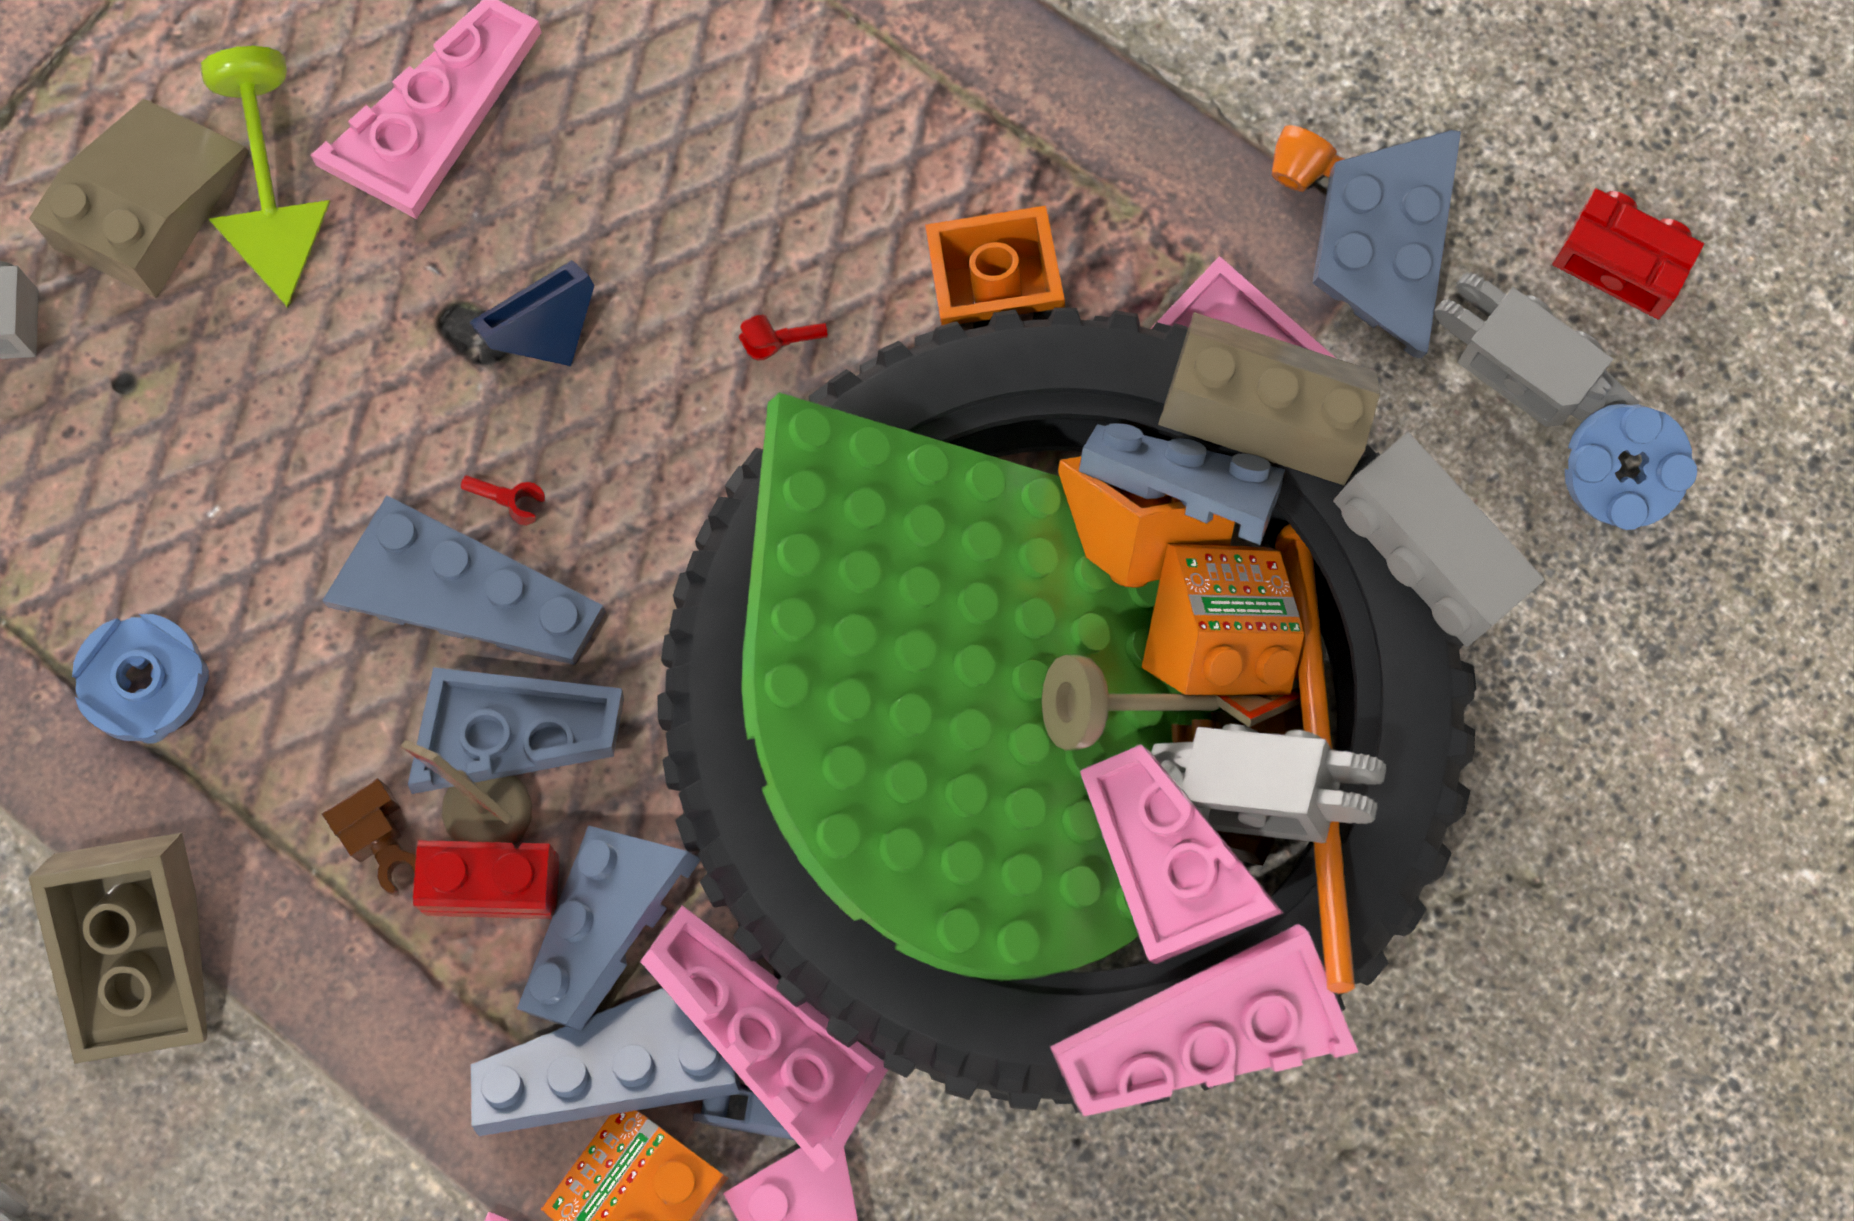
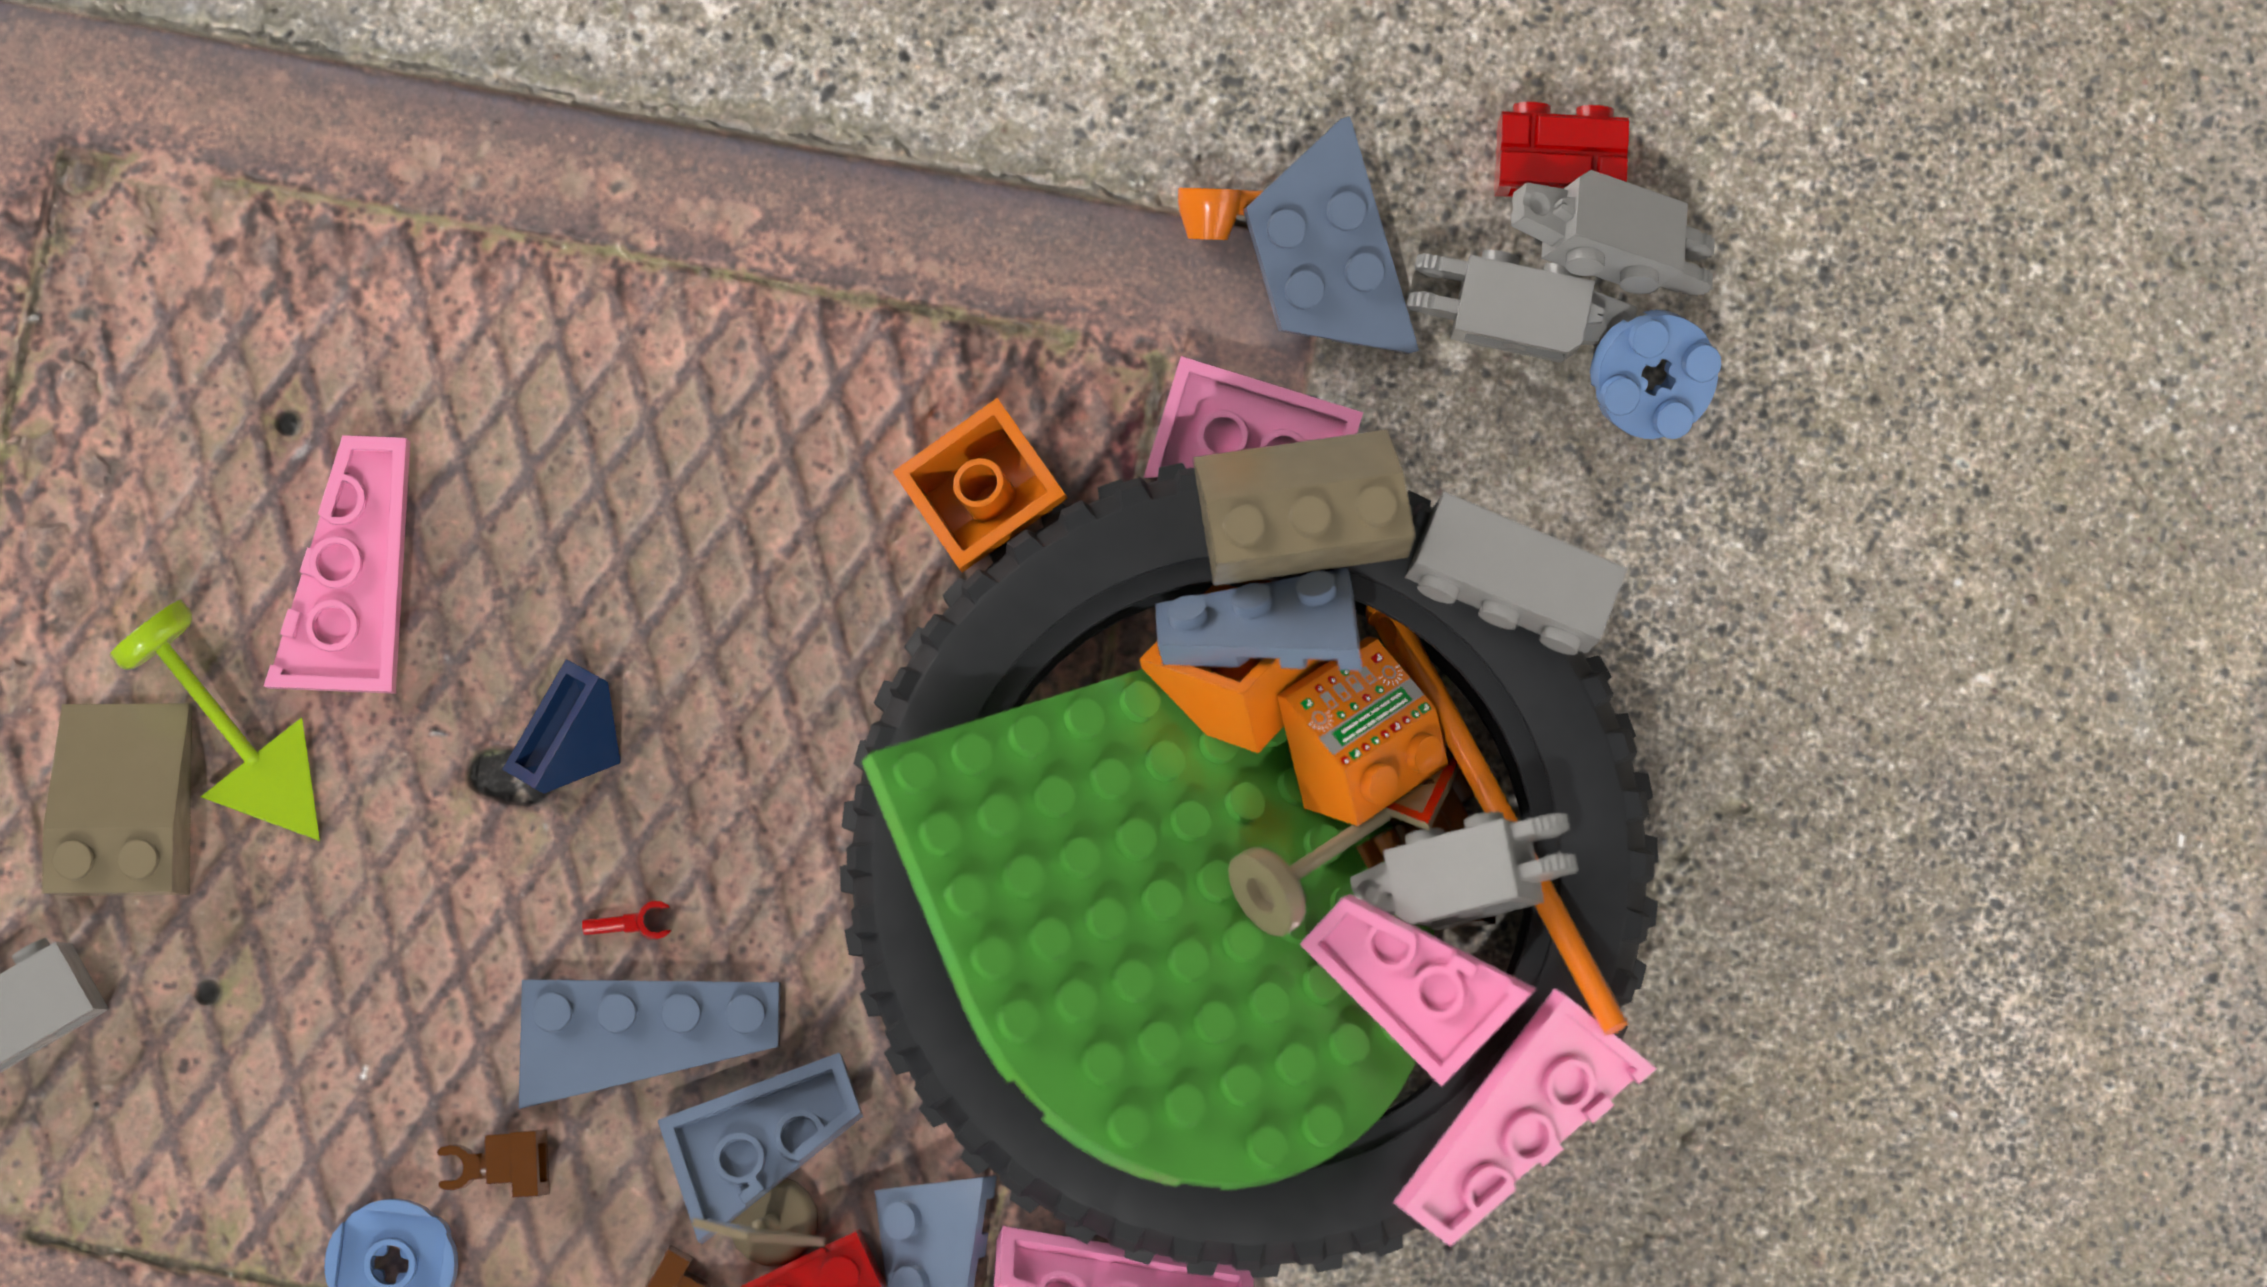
camera: 25 degrees left, 10 degrees up
red hand [739,314,828,361] -> none
none -> reddish brown piece [437,1130,550,1198]
none -> light grey hinge [1511,170,1715,296]

